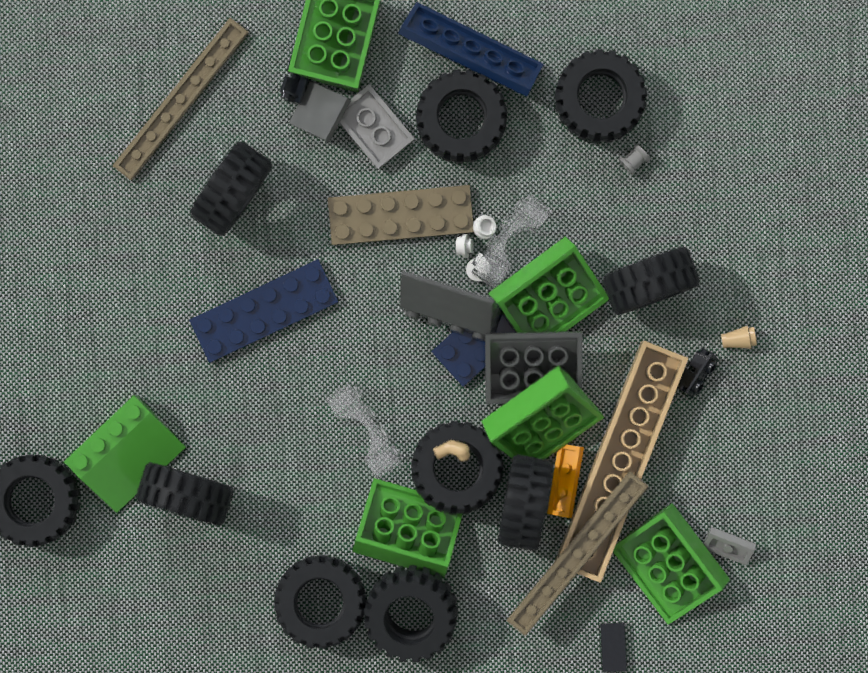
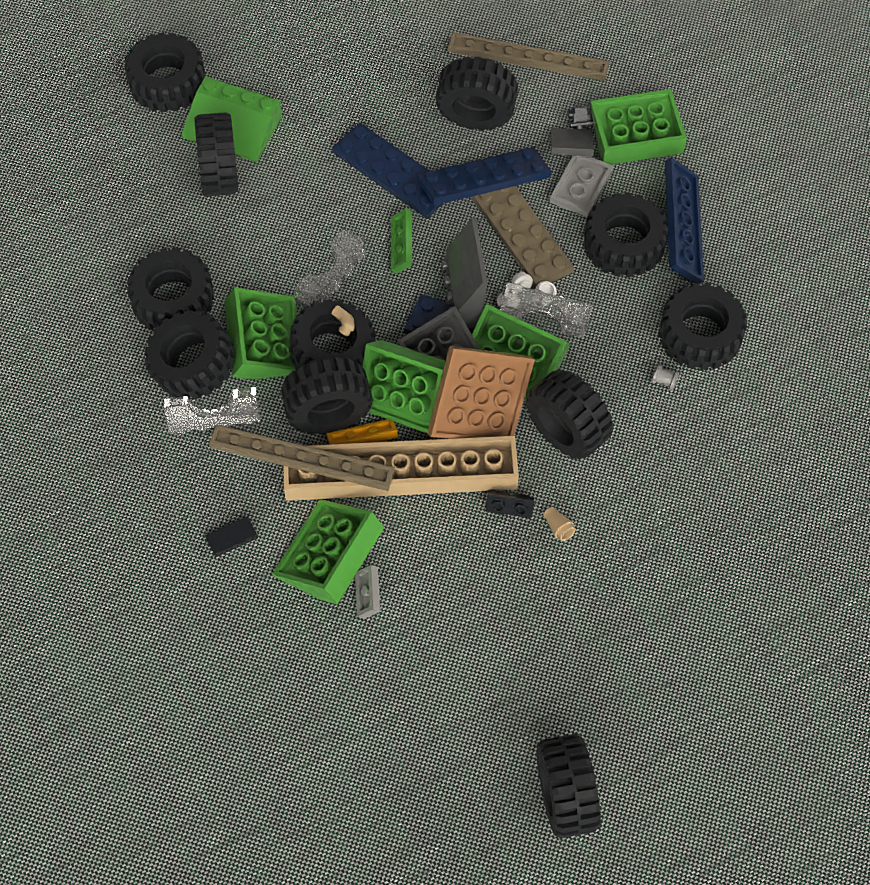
camera: 70 degrees right, 25 degrees down
none -> clear arch [164,387,260,434]
none -> bright green plate [391,208,412,274]
none -> dark blue plate [418,147,551,206]
none -> medium nougat plate [427,346,535,439]

